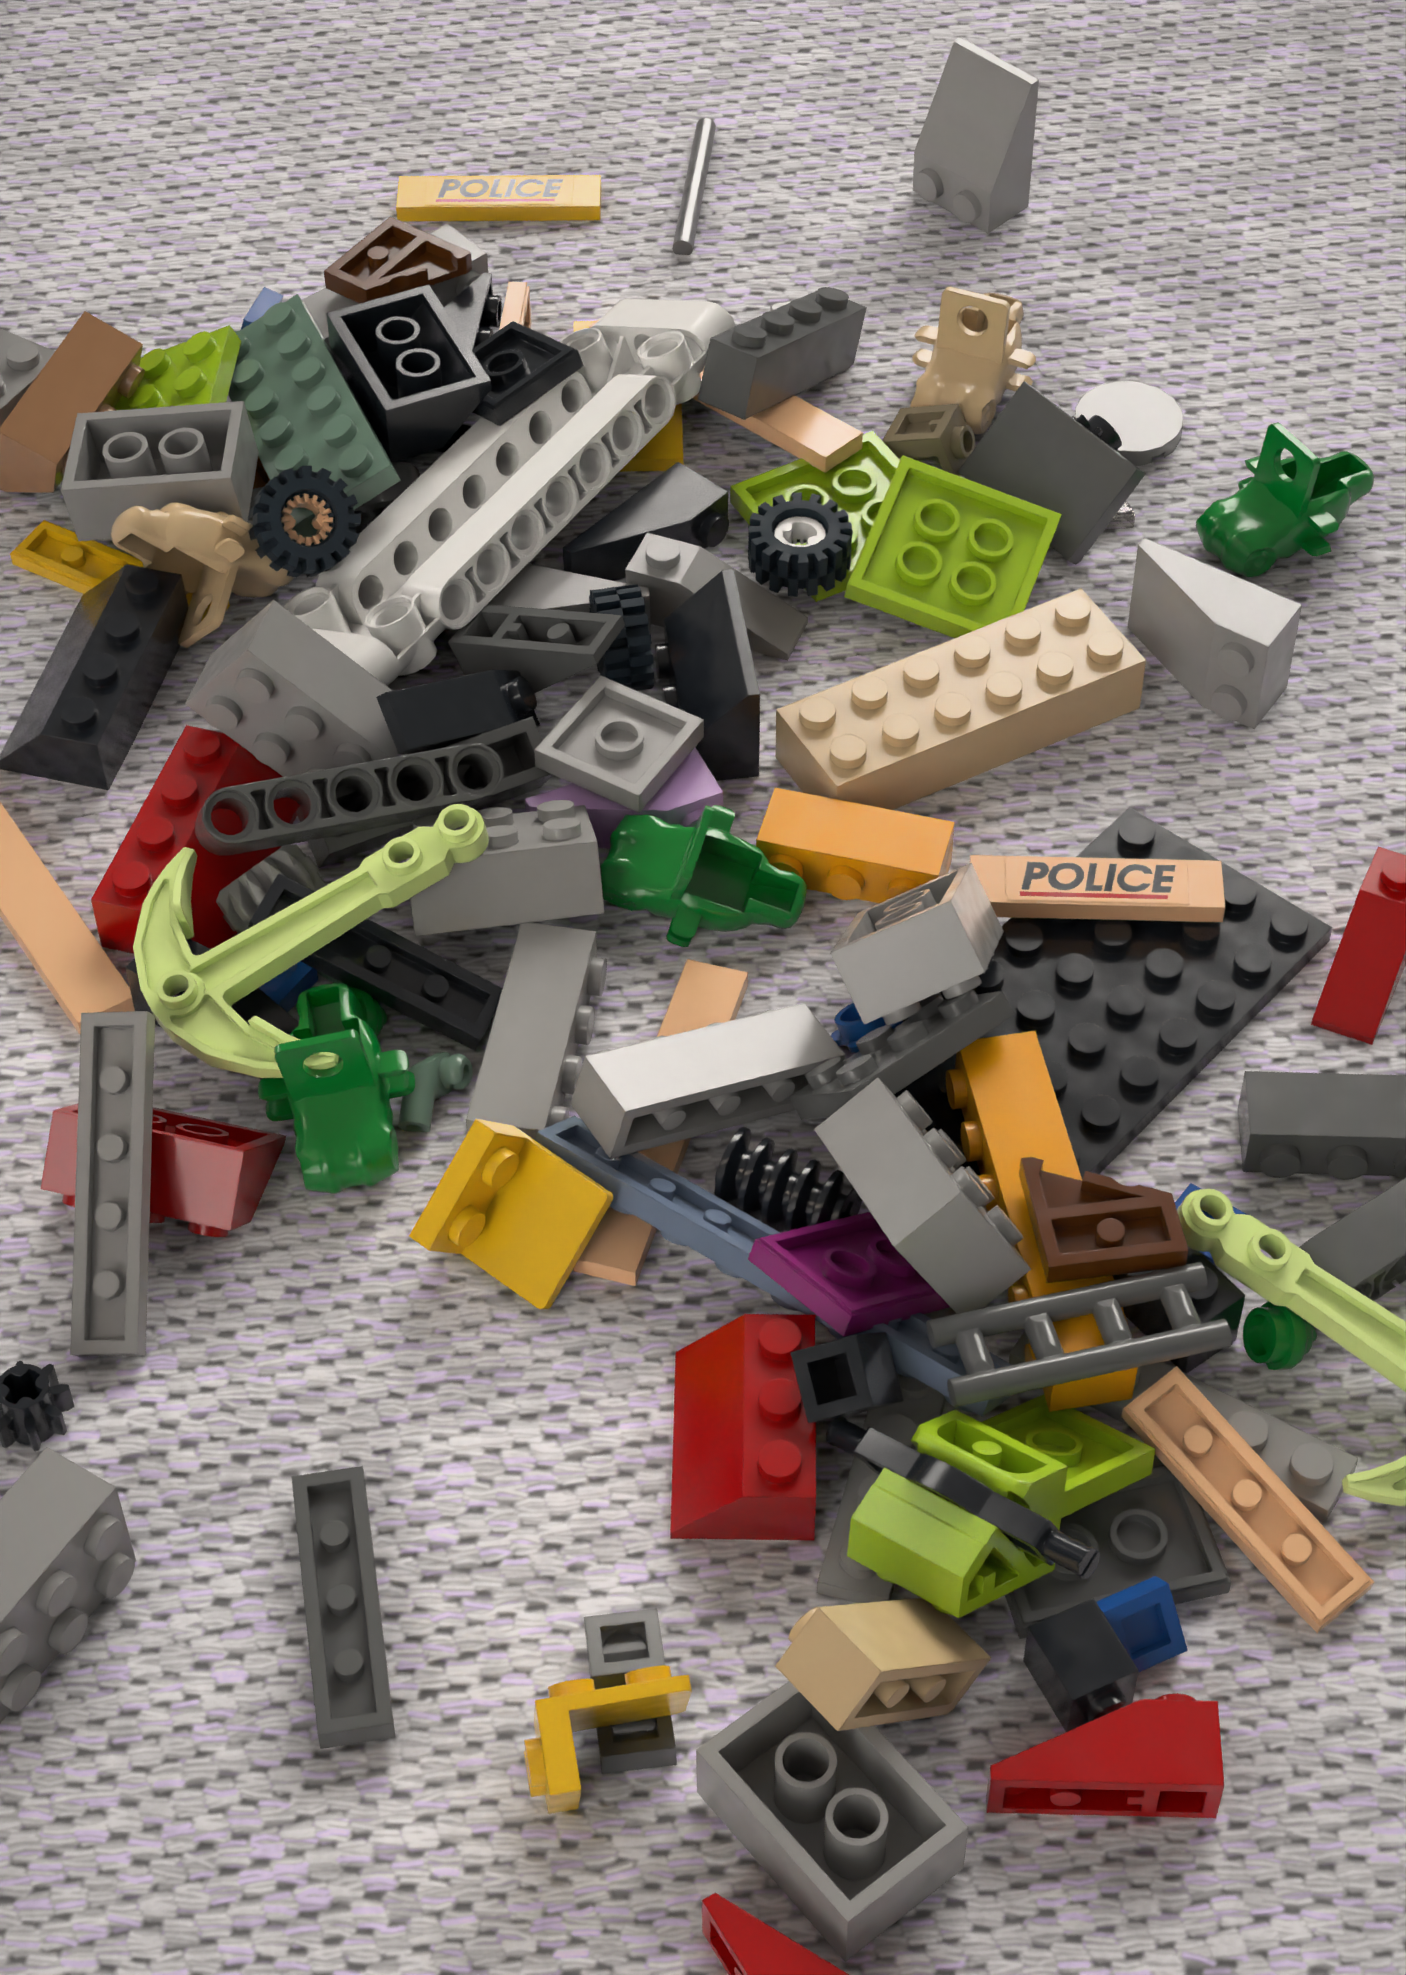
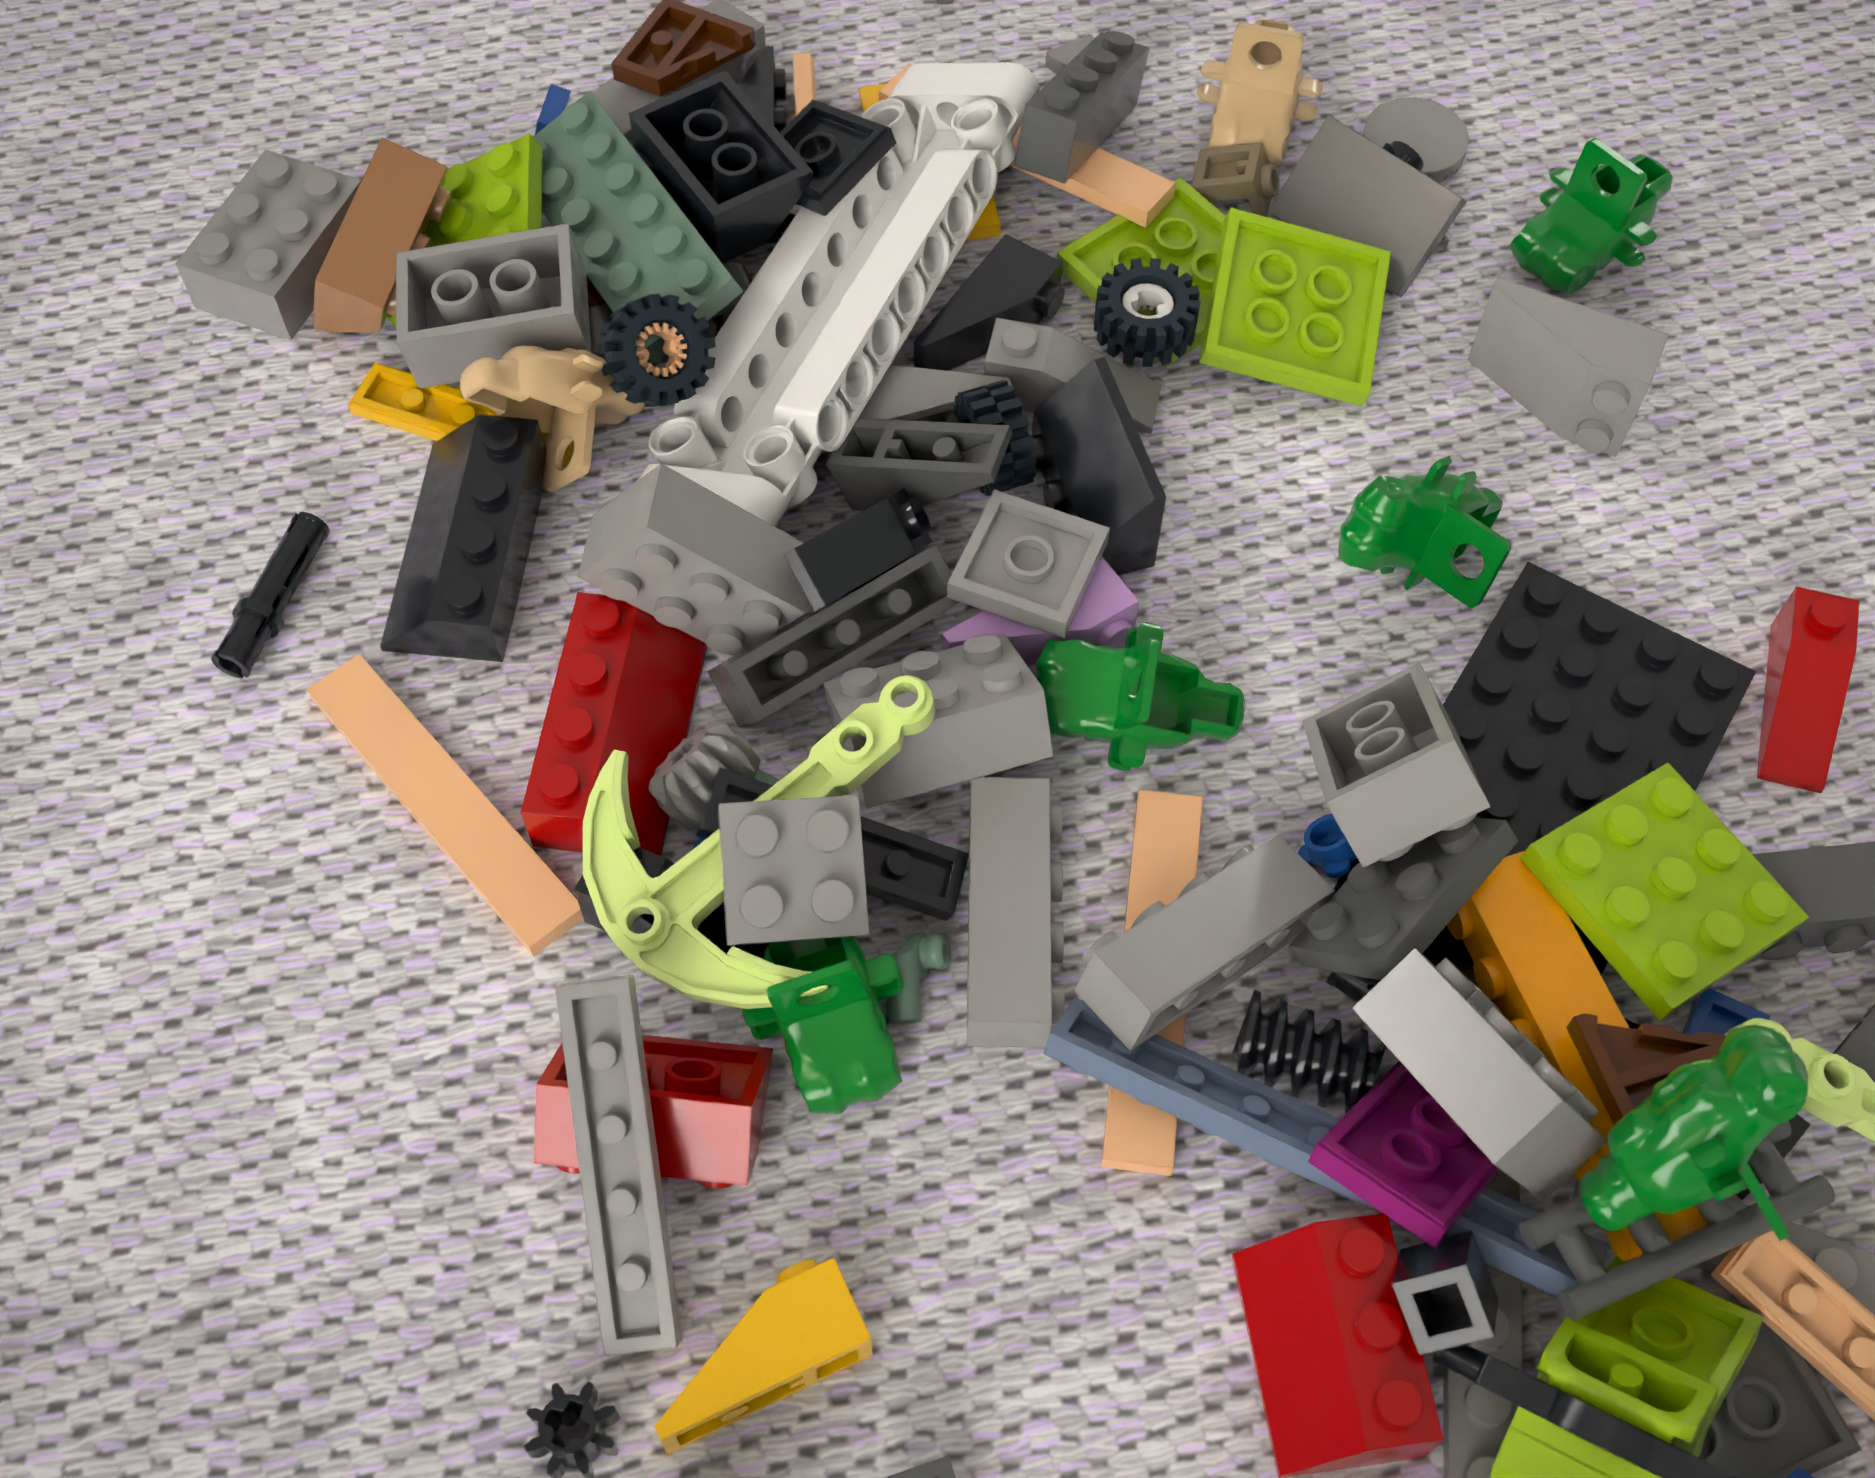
camera: 10 degrees left, 10 degrees up
dark grey beam [195,743,504,856] -> none
yellow bracket [409,1119,613,1309] -> none
light orange brick [756,787,955,903] -> none
tan brick [775,588,1146,810] -> none
light nougat tile [970,855,1225,922] -> none
green plate [1243,1301,1317,1370] -> none
none -> yellow slope [654,1257,873,1455]
none -> light grey plate [718,795,869,946]
none -> green piece [1338,456,1511,608]
none -> lime plate [1520,763,1809,1021]
none -> green piece [1579,1025,1809,1241]

